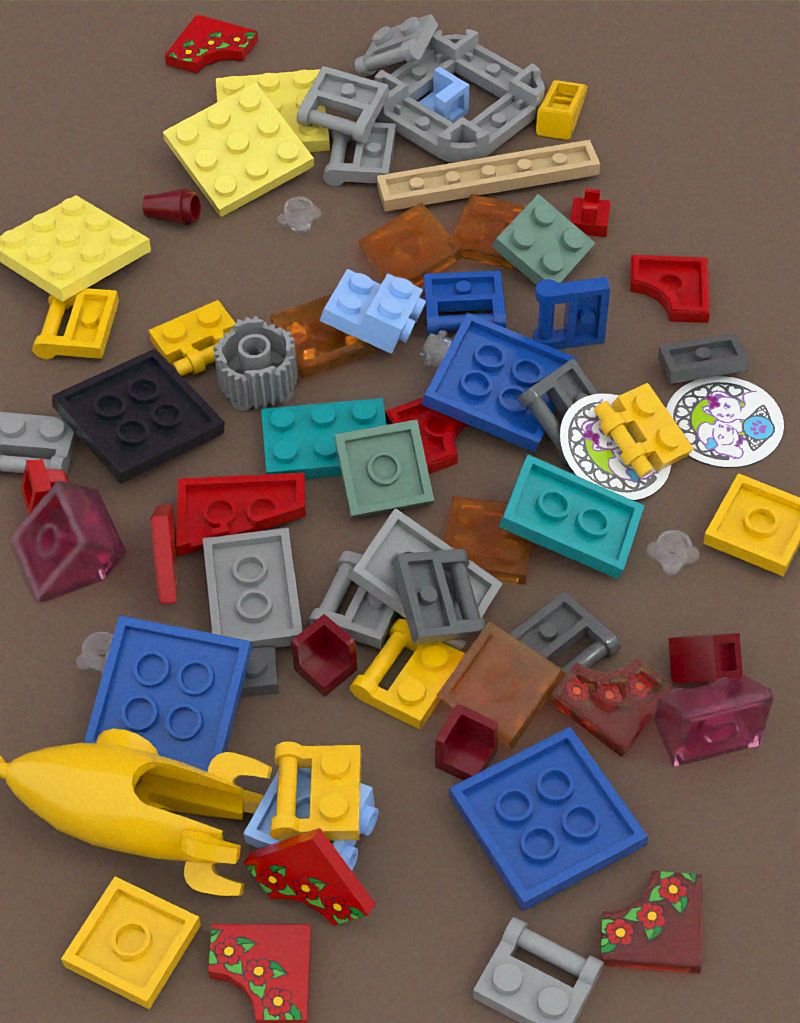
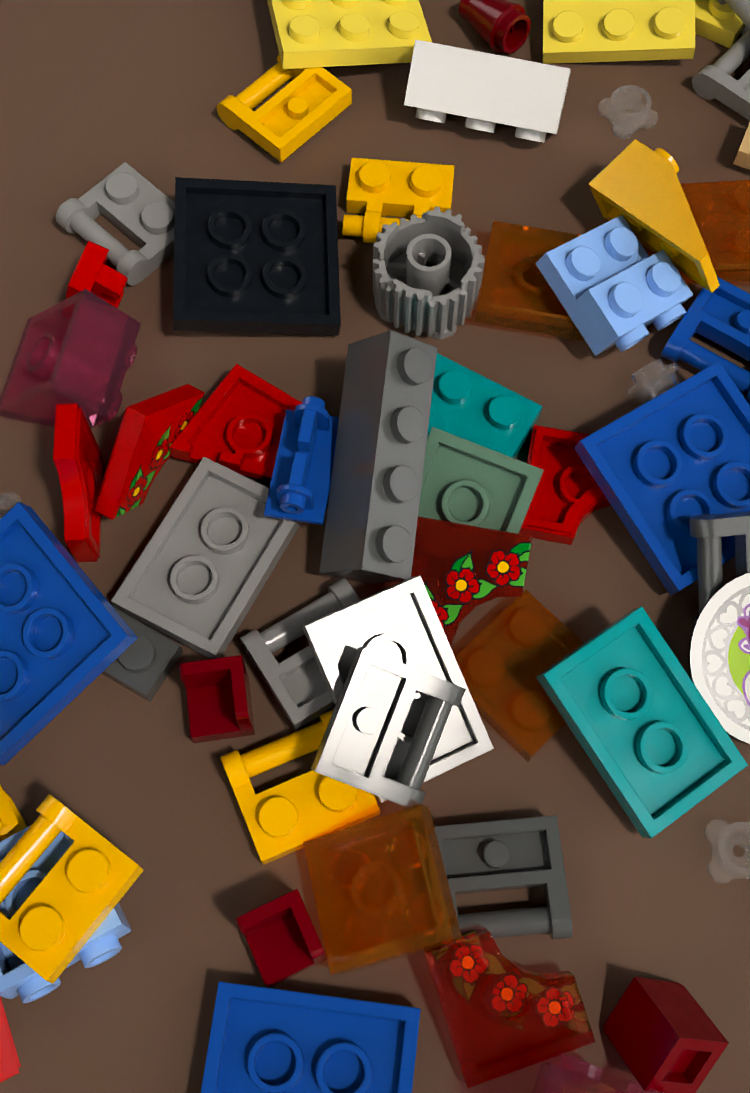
camera: 35 degrees right, 15 degrees up
none -> red tile [53,403,104,563]
none -> blue hinge [264,396,339,525]
none -> dark grey brick [319,330,437,584]
none -> clear red tile [401,516,533,646]
none -> white brick [404,39,571,142]
none -> yellow slope [588,139,720,293]

